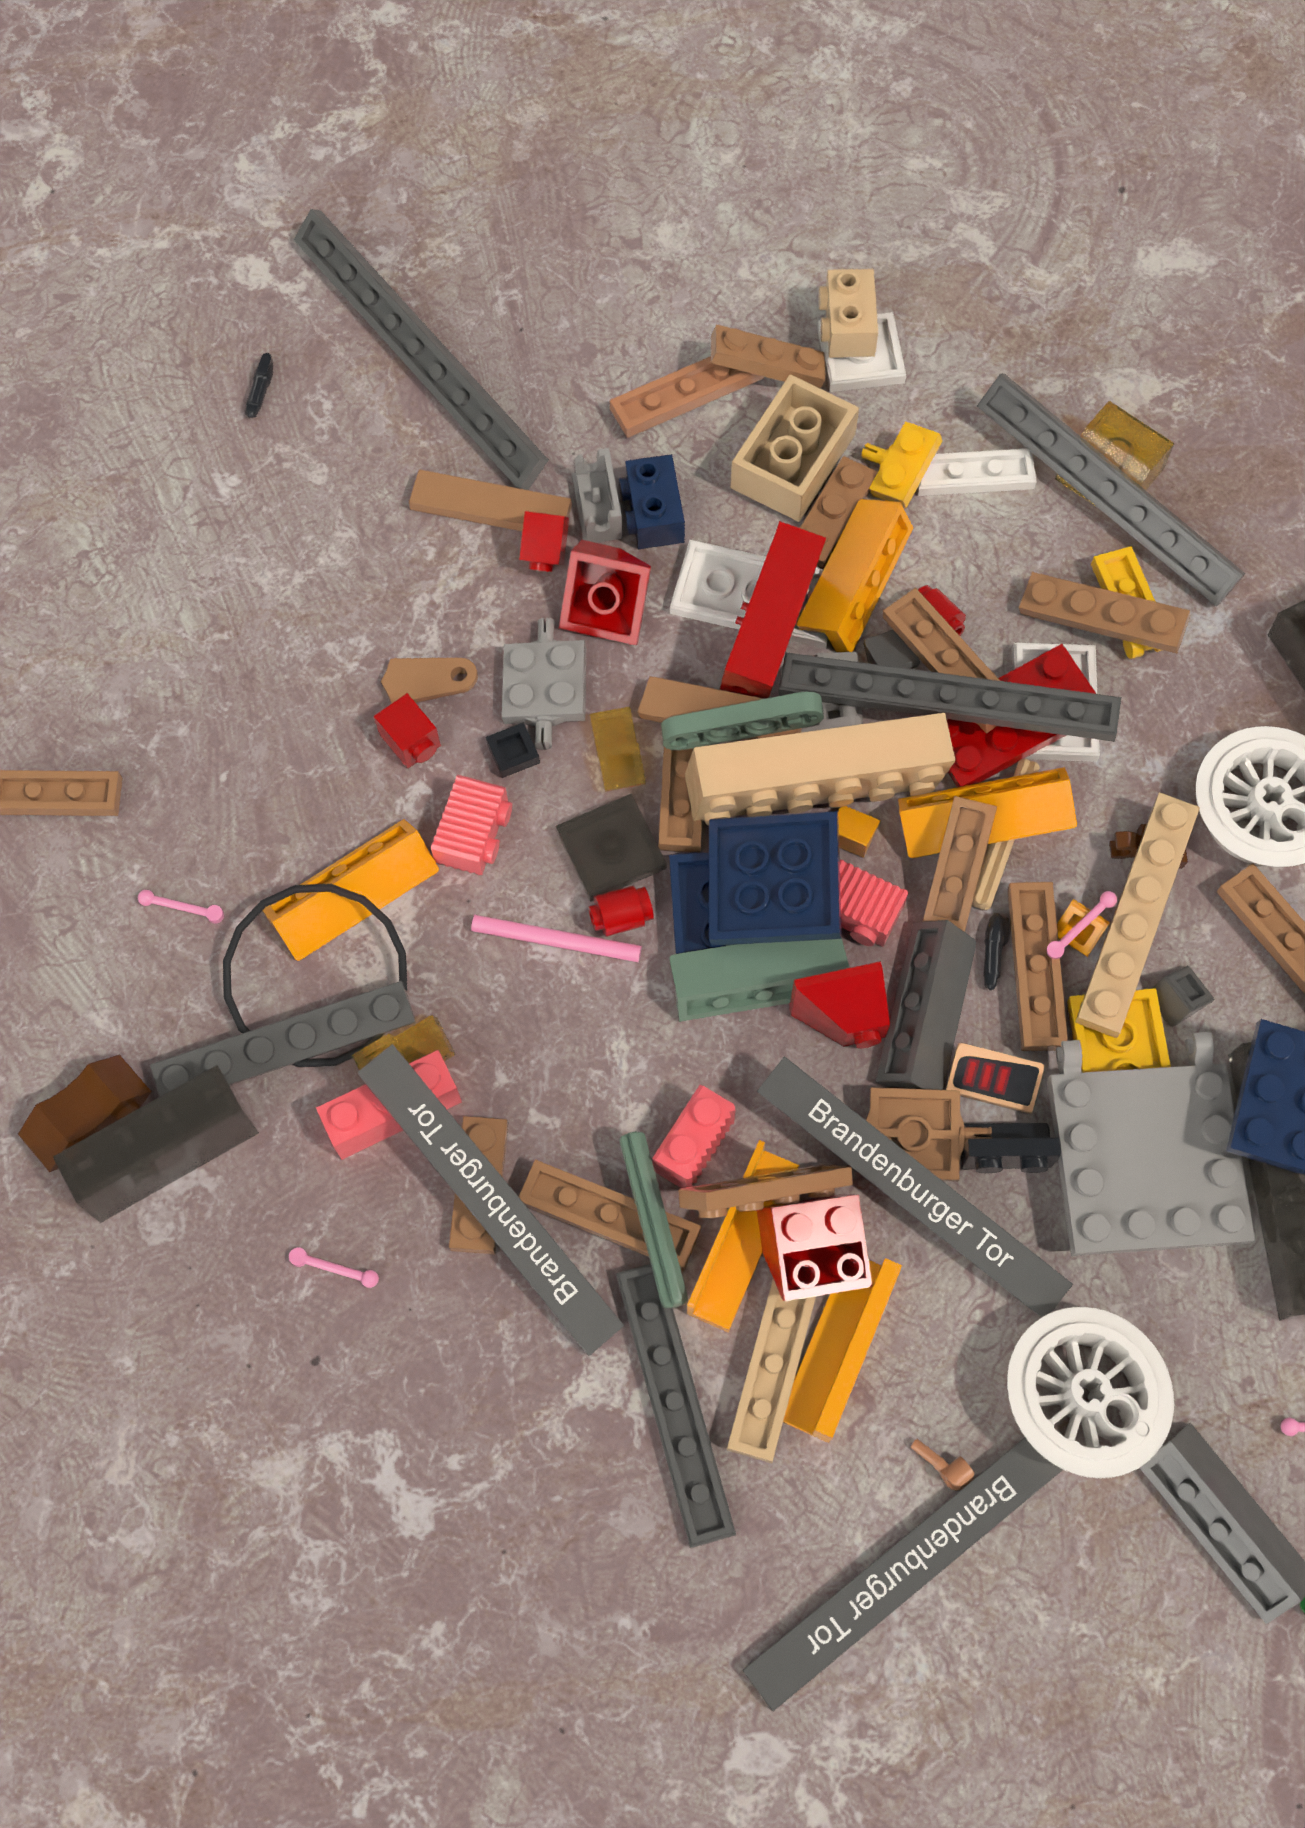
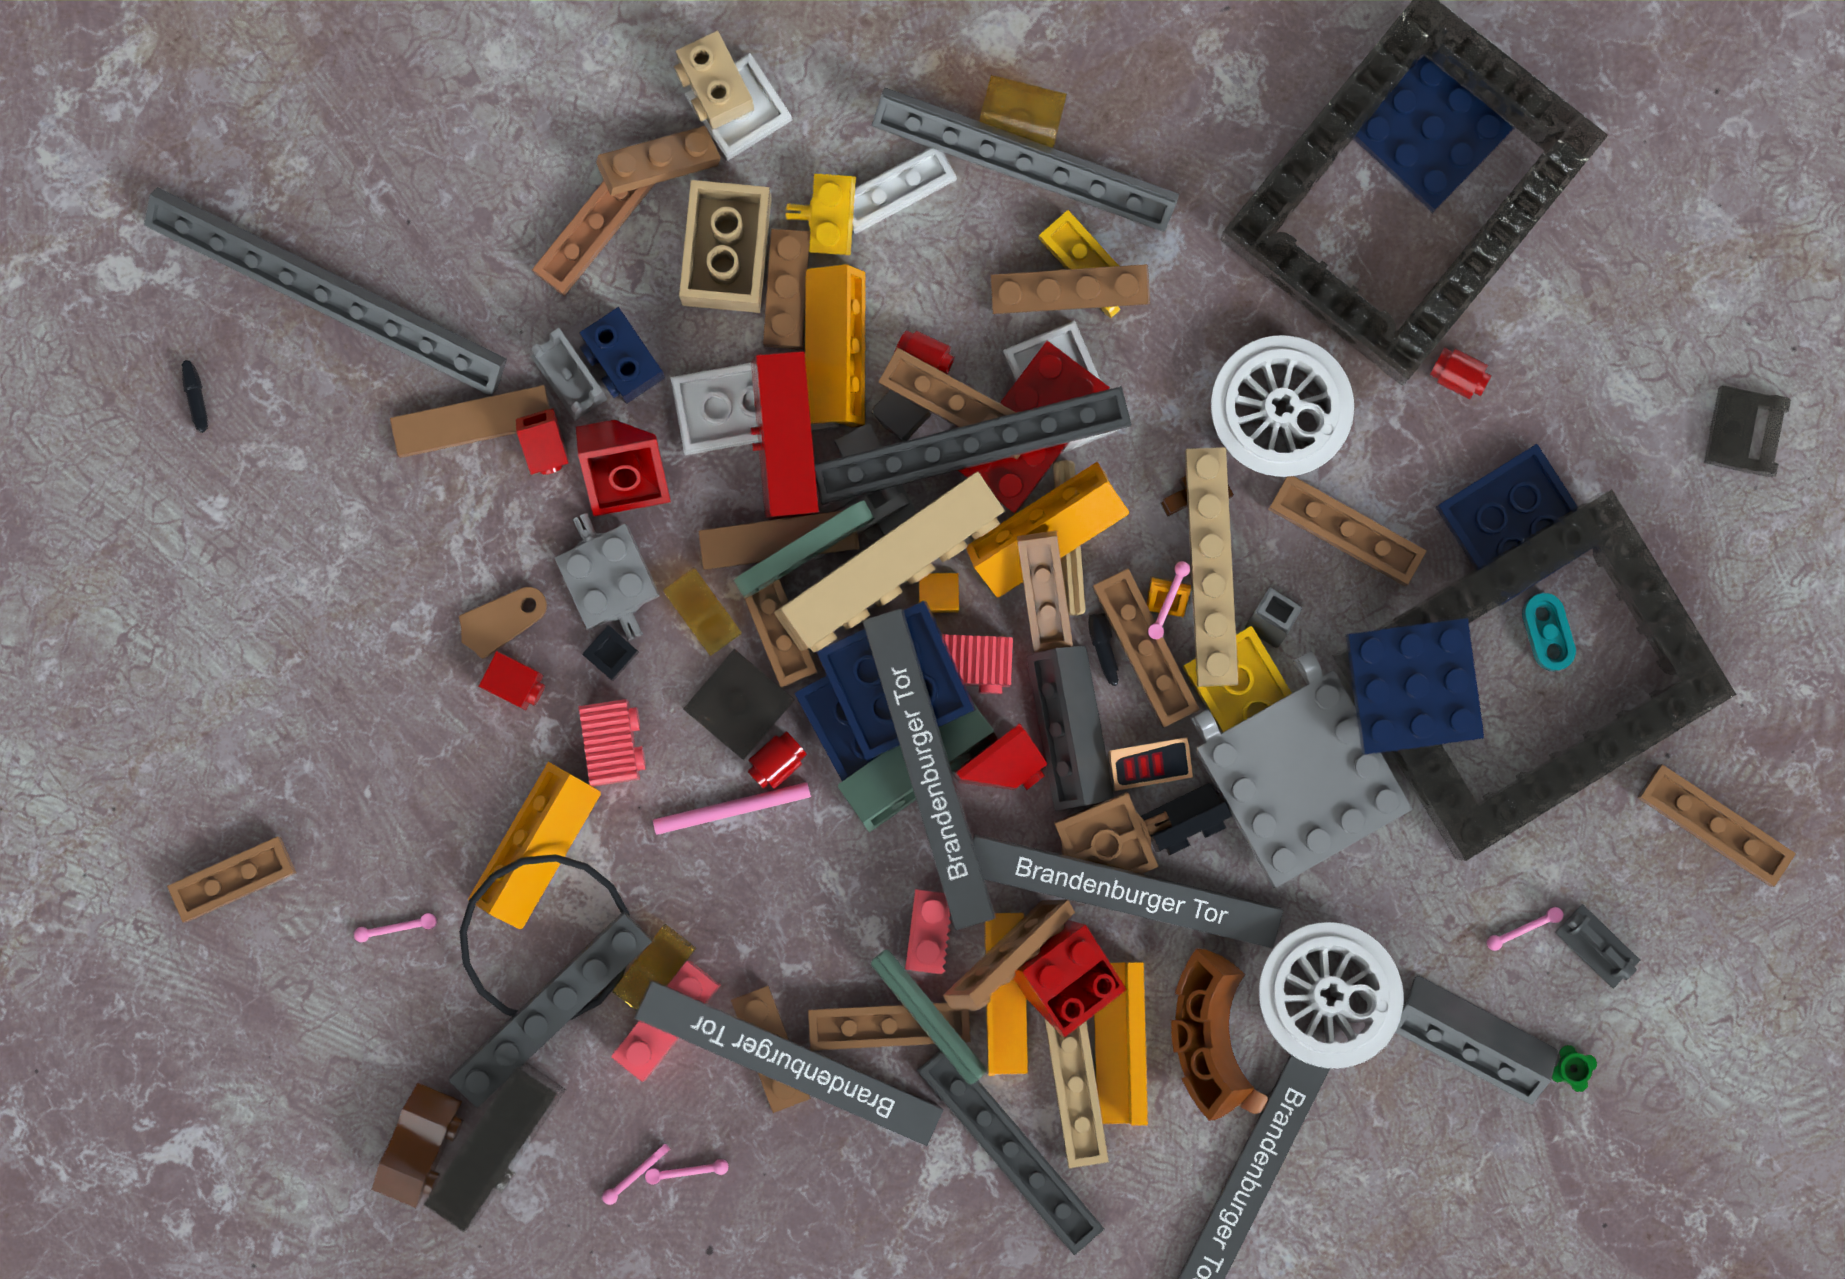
camera: 30 degrees left, 15 degrees up
none -> bright pink hinge [602,1143,670,1205]
none -> dark grey tile [863,609,996,930]
none -> dark orange brick [1171,948,1255,1121]

